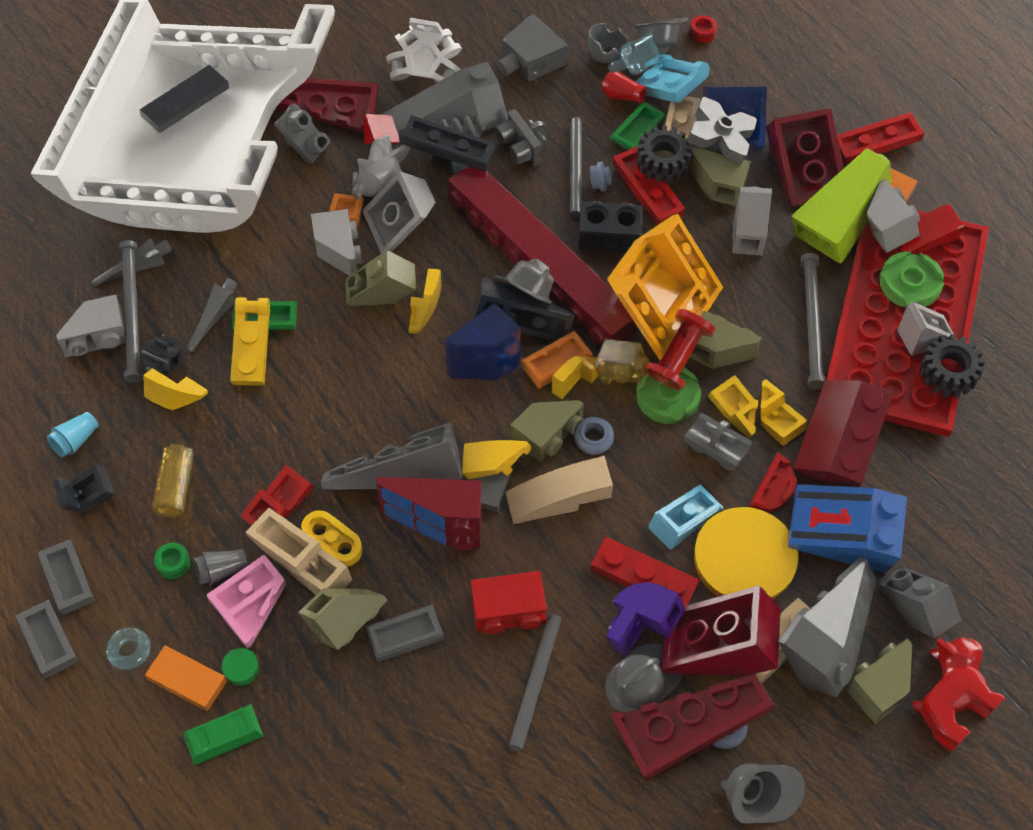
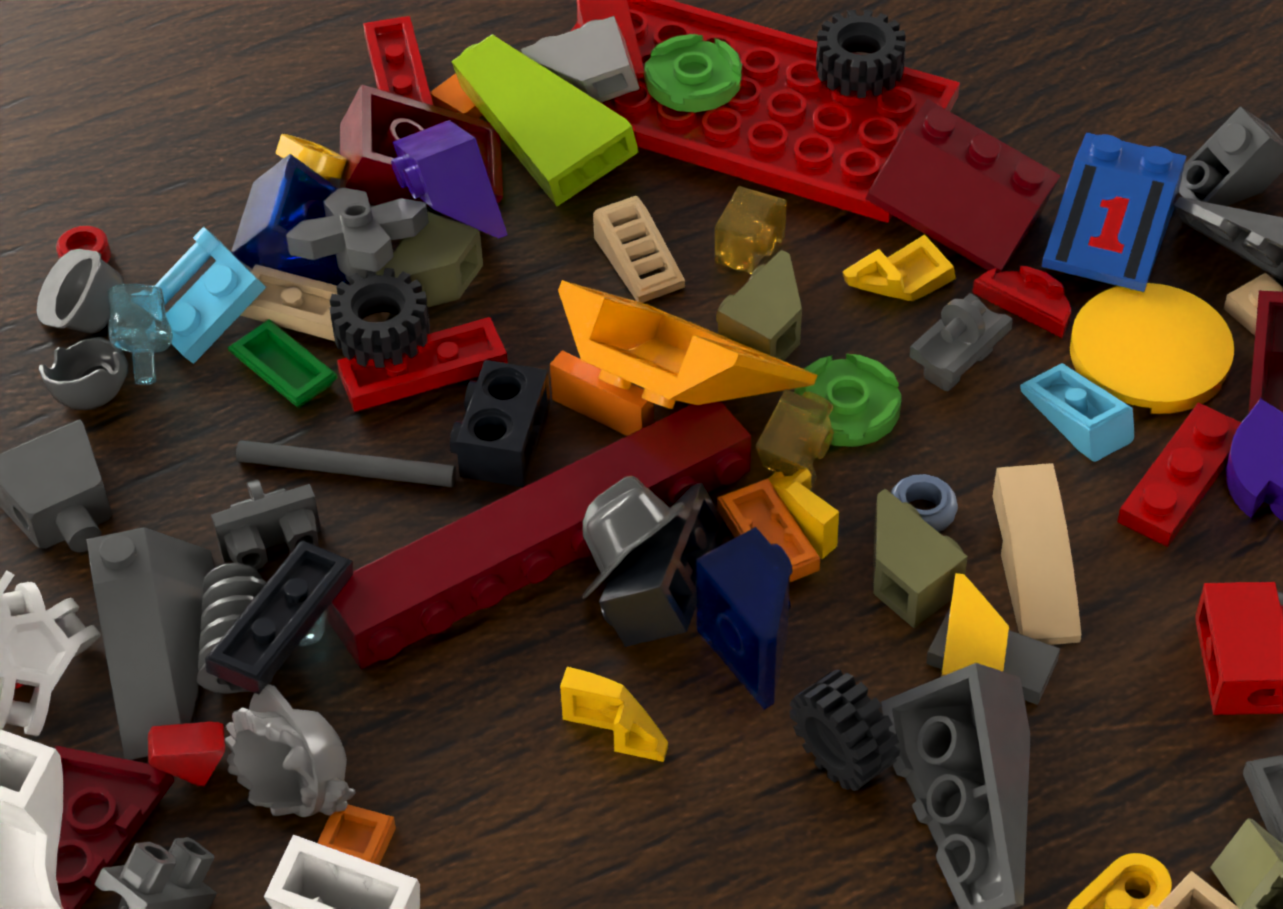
camera: 80 degrees left, 10 degrees down
light grey slope [311,209,362,276] -> none
olive slope [345,250,416,306] -> none
light grey slope [362,171,436,254] -> none
dark red slope [377,477,482,551] -> none
sand blue plate [590,161,612,192] -> none
red cone [602,71,647,103] -> none
red hose [644,309,716,391] -> none
yellow slope [708,375,758,438] -> none
light grey slope [732,187,772,256] -> none
dark grey bar [800,253,827,390] -> none
light grey slope [897,302,957,356] -> none
none -> yellow plate [275,134,347,185]
none -> dark purple slope [391,120,508,239]
none -> tan slope [593,196,685,303]
none -> clear yellow brick [715,186,786,274]
none -> black tyre [789,670,900,791]

